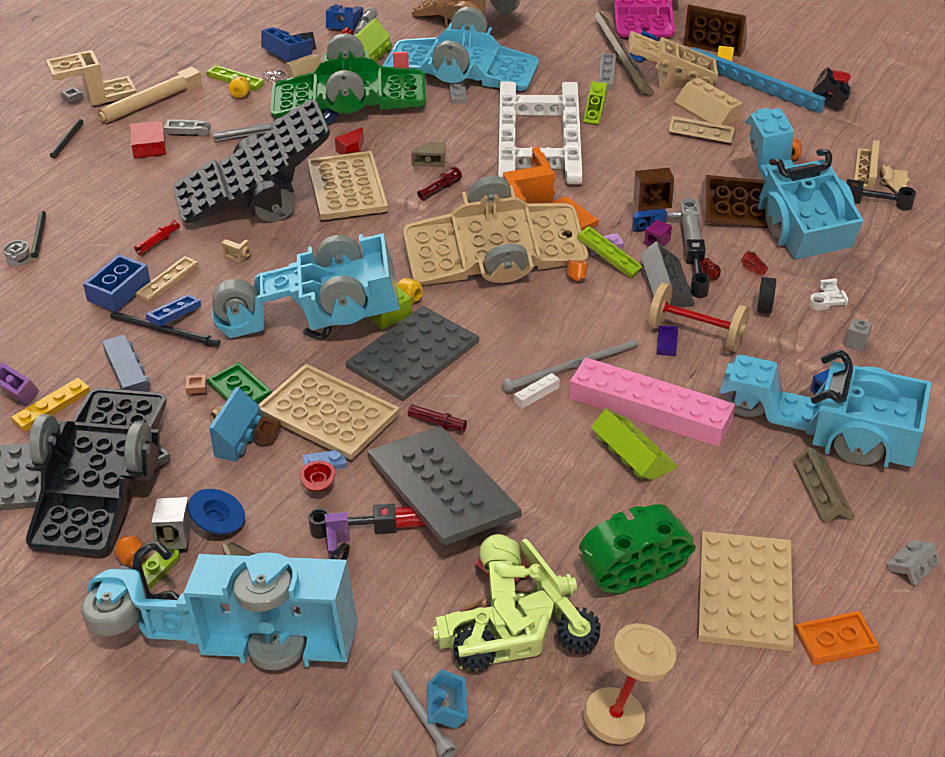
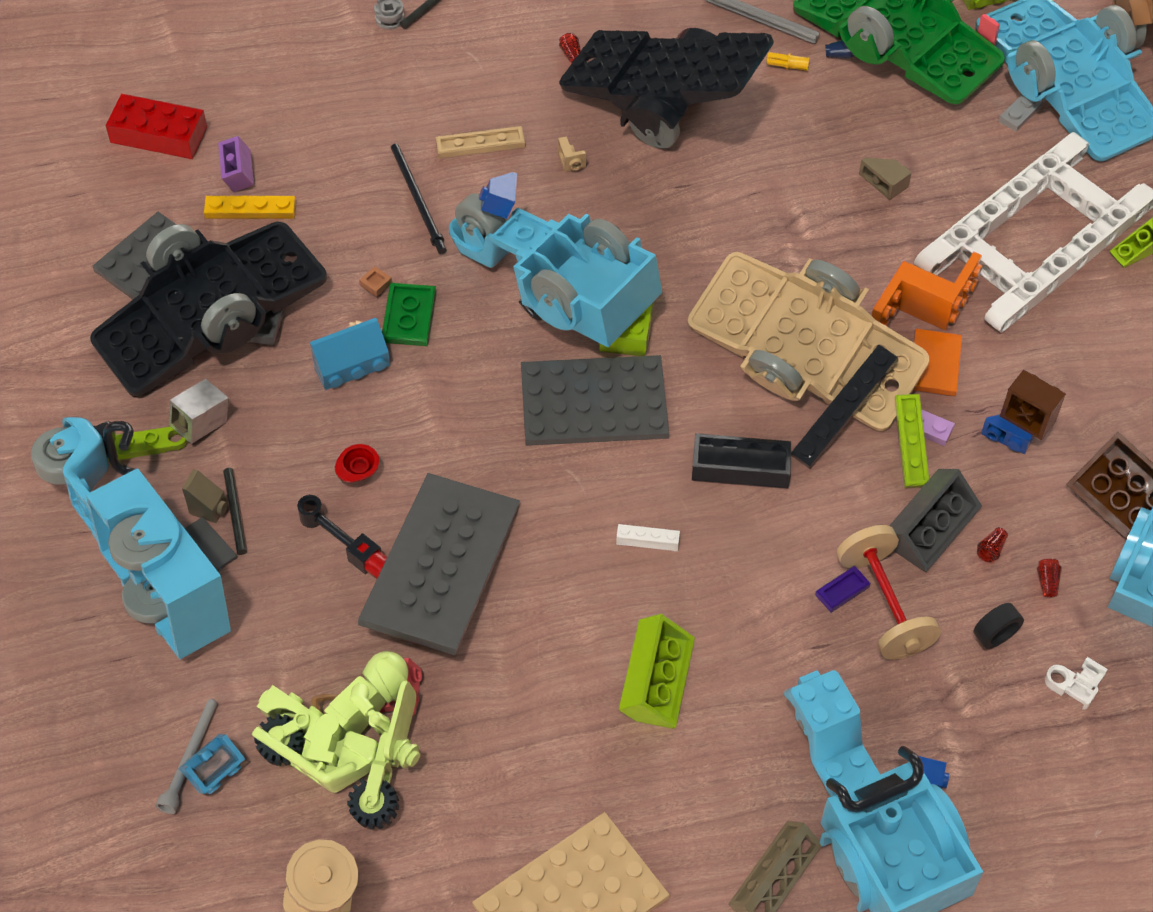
camera: 45 degrees right, 15 degrees up
blue brick [83,254,151,312] -> none
brick [102,335,151,392] -> none
orange head [114,536,148,568] -> none
red pin [134,219,180,256] -> none
blue plate [146,294,201,326] -> none
blue hat [187,489,245,535] -> none
reddish brown plate [252,417,281,447] -> none
tan plate [258,364,400,460] -> none
medium blue plate [303,450,347,469] -> none
tan plate [307,151,388,220] -> none
medium lavender piece [325,512,350,560] -> none
red slope [335,127,364,155] -> none
yellow head [397,278,423,304] -> none
dark red pin [408,404,467,433] -> none
dark red pin [417,166,462,200] -> none
light grey bar [502,339,638,393] -> none
orange plate [566,260,588,281] -> none
bright pink brick [569,357,735,447] -> none
green piece [578,504,696,594] -> none
magenta brick [644,220,672,246] -> none
piece [667,198,710,298] -> none
light grey brick [845,318,872,352] -> none
none -> blue slope [479,172,517,219]
none -> clear red cone [559,33,581,64]
none -> black slope [692,433,791,488]
none -> black plate [791,345,898,469]

